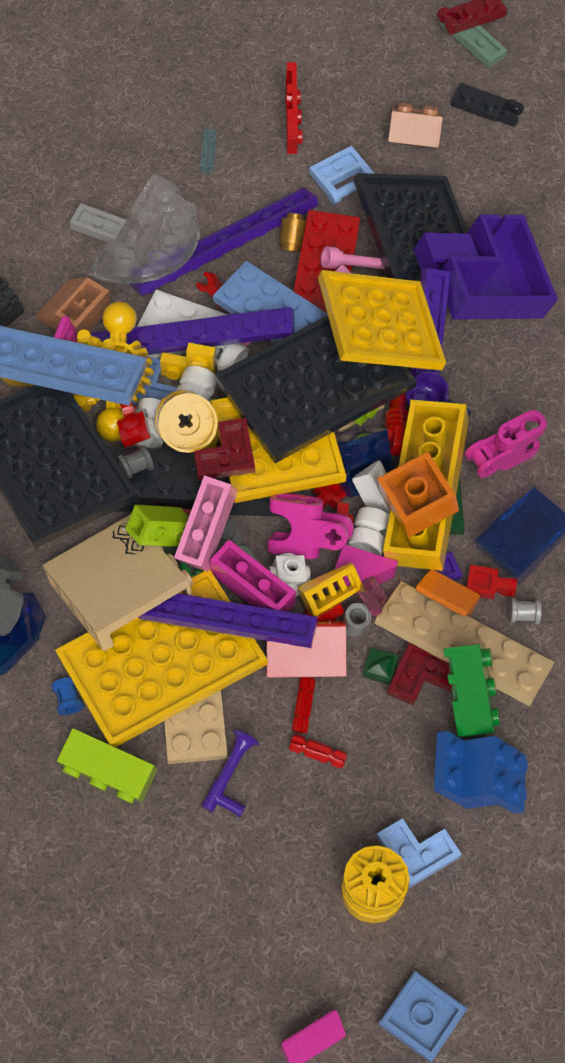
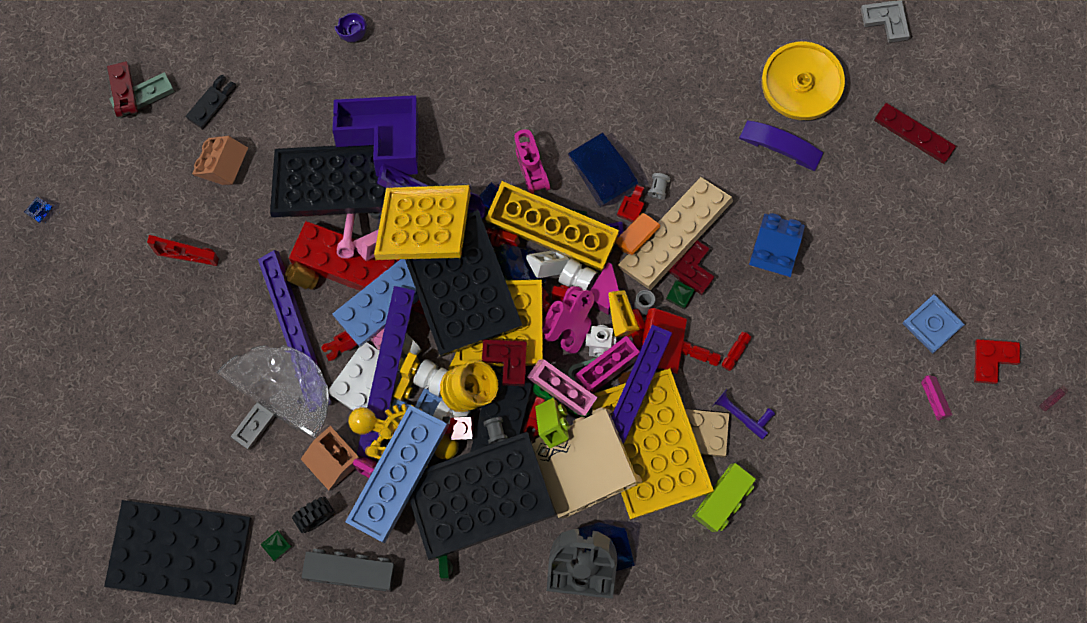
camera: 70 degrees left, 10 degrees up
blue bush [51,677,84,716] -> none
clear light blue axle [200,129,217,174] -> none
light blue plate [309,146,375,205] -> none
yellow wheel [341,846,410,923] -> none
clear pink tile [359,576,387,617] -> none
light blue plate [376,818,462,888] -> none
orange brick [377,452,459,538] -> none
dark purple brick [413,232,478,272] -> none
green wedge [443,642,501,737] -> none

